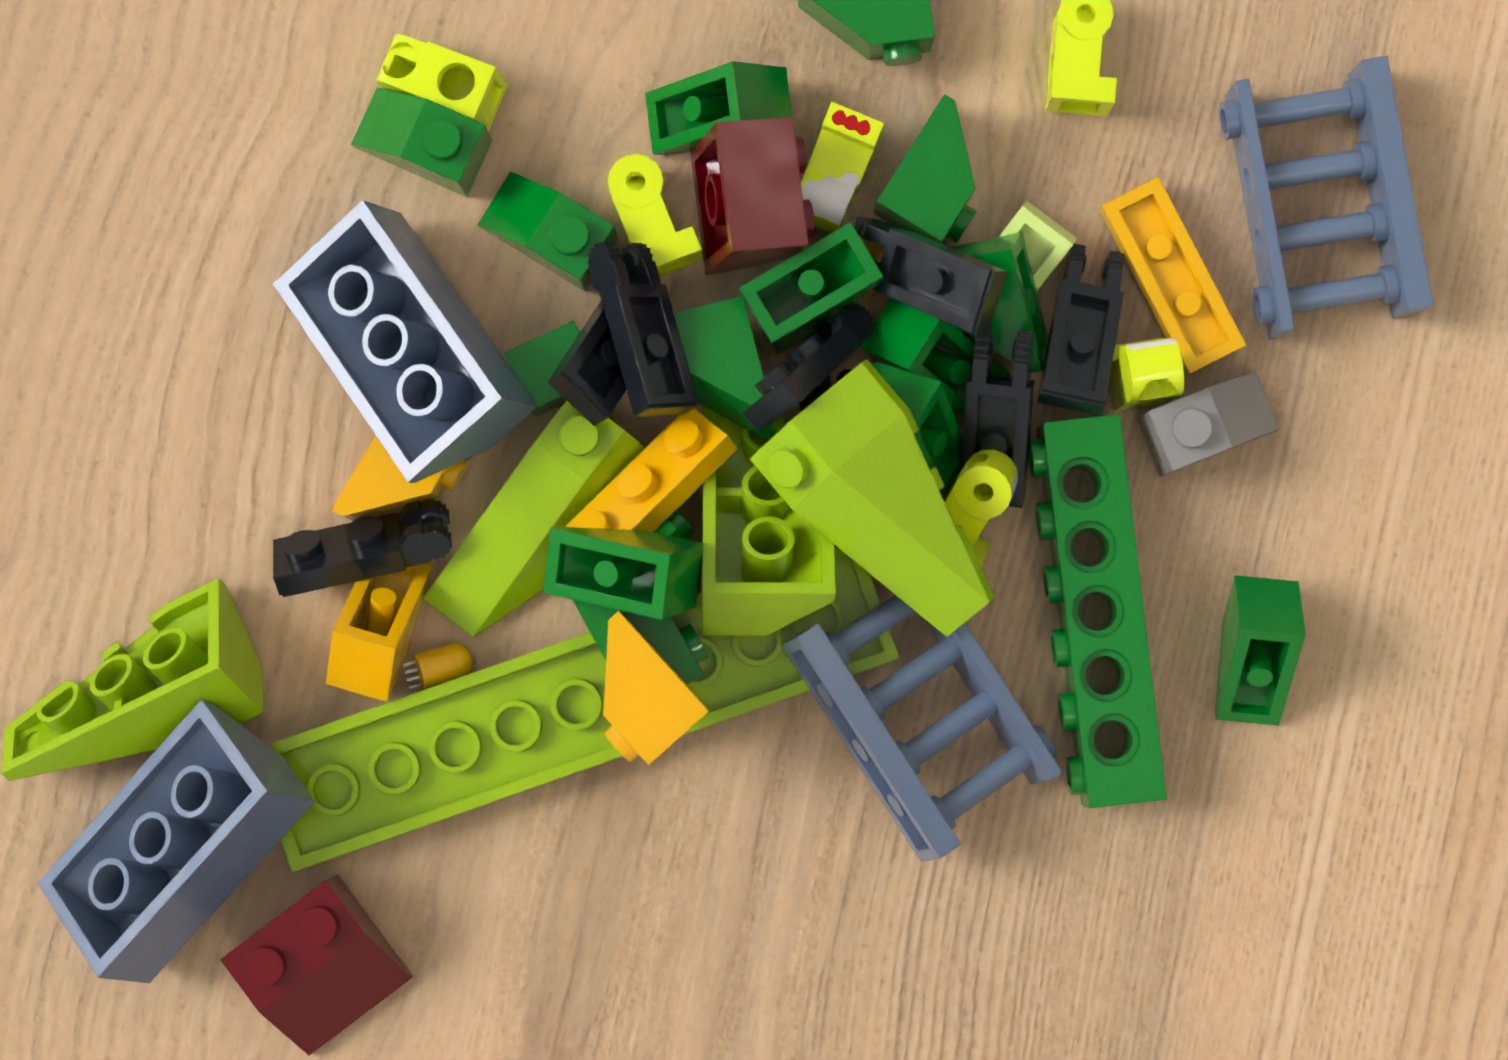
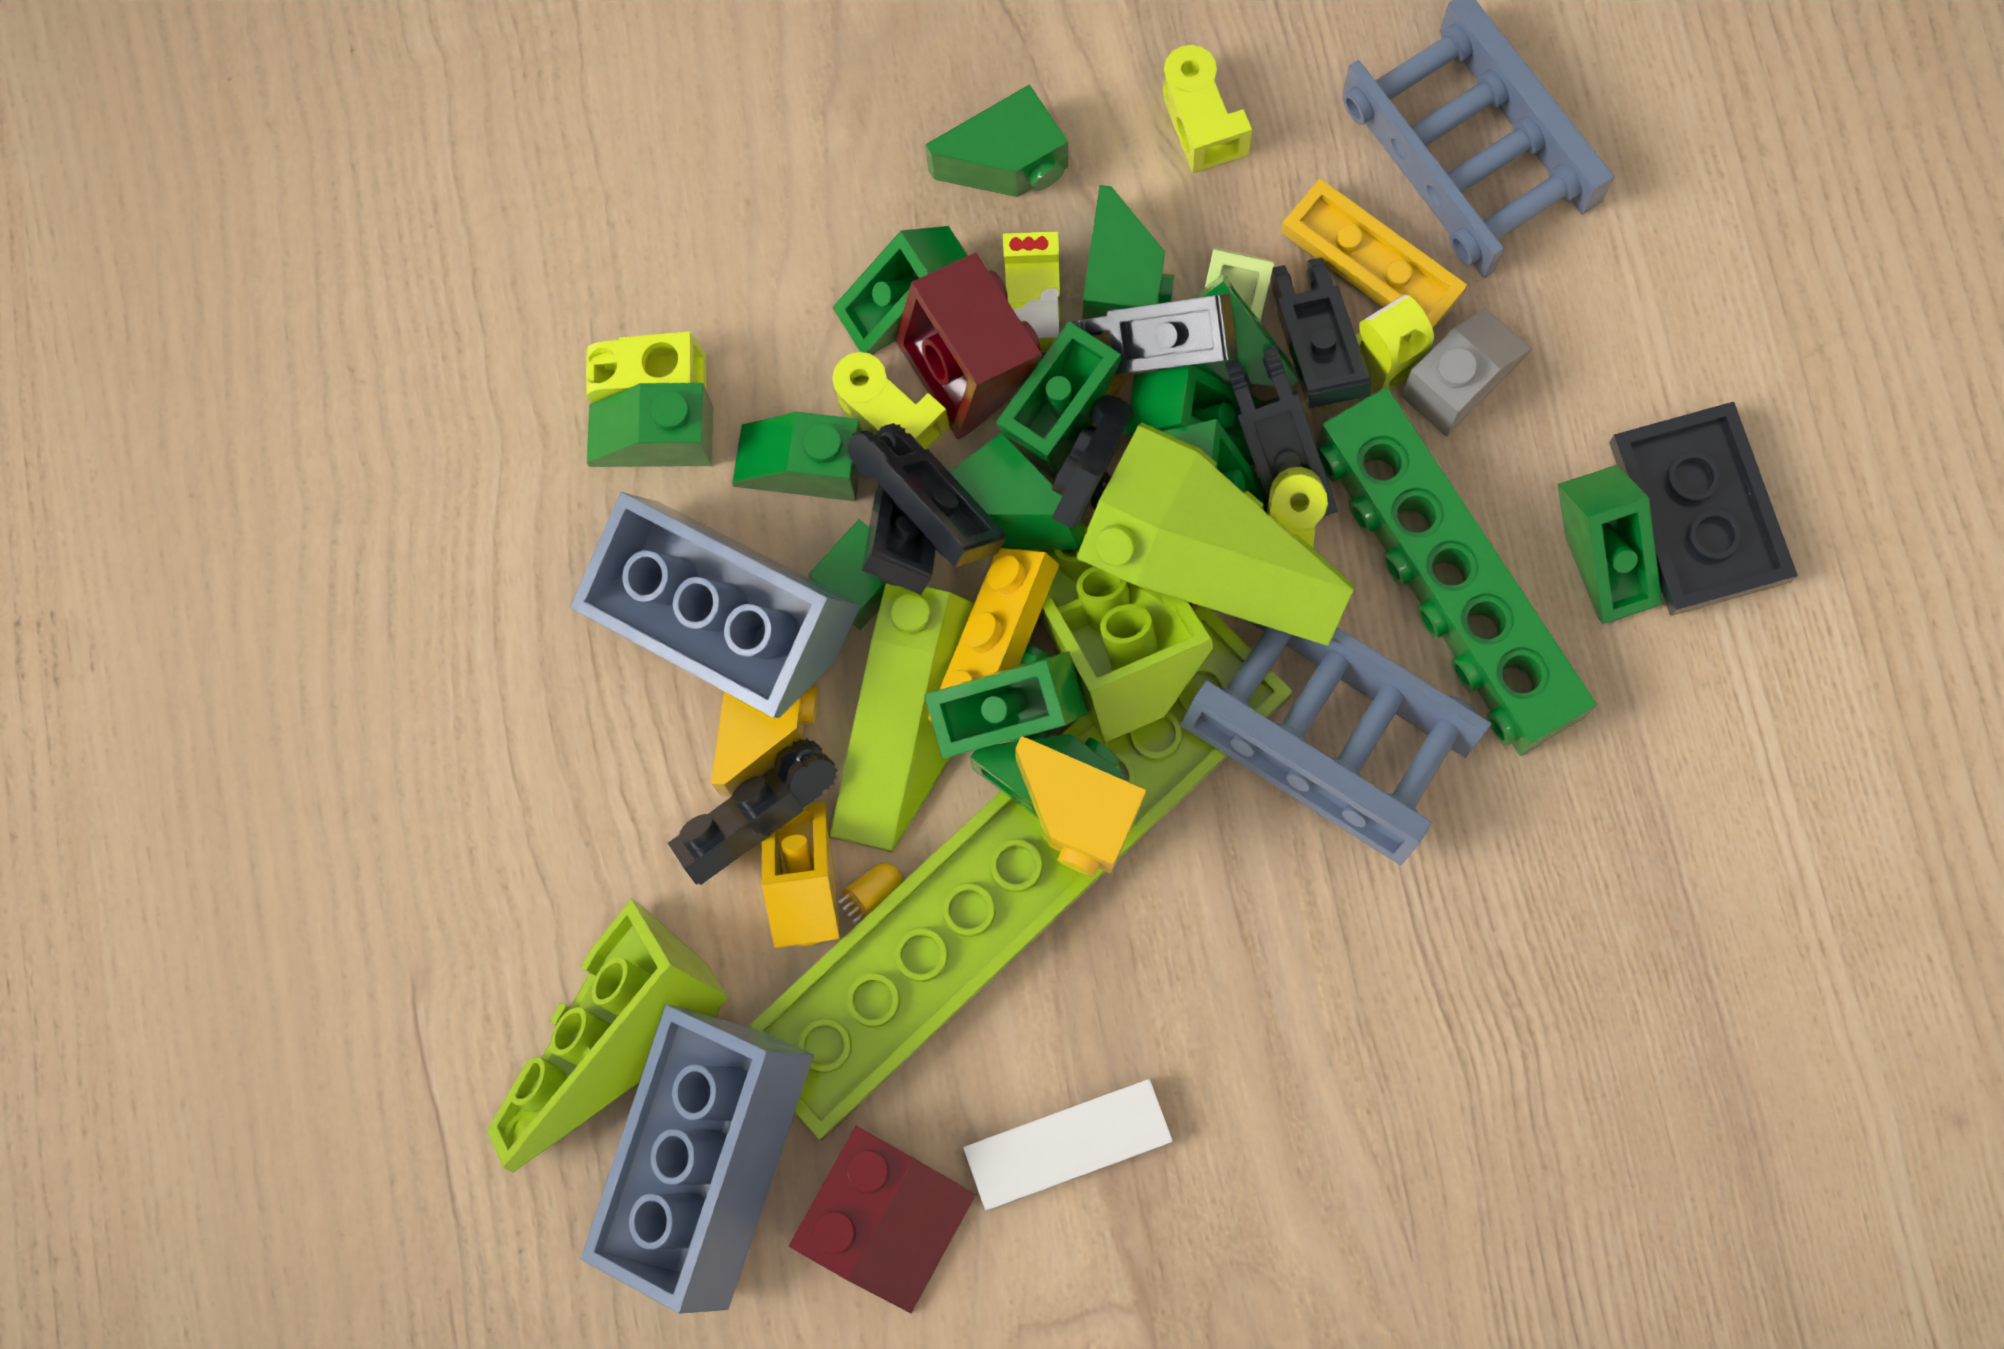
camera: 15 degrees left, 10 degrees down
none -> white tile [963,1079,1173,1211]
none -> black plate [1609,401,1798,616]

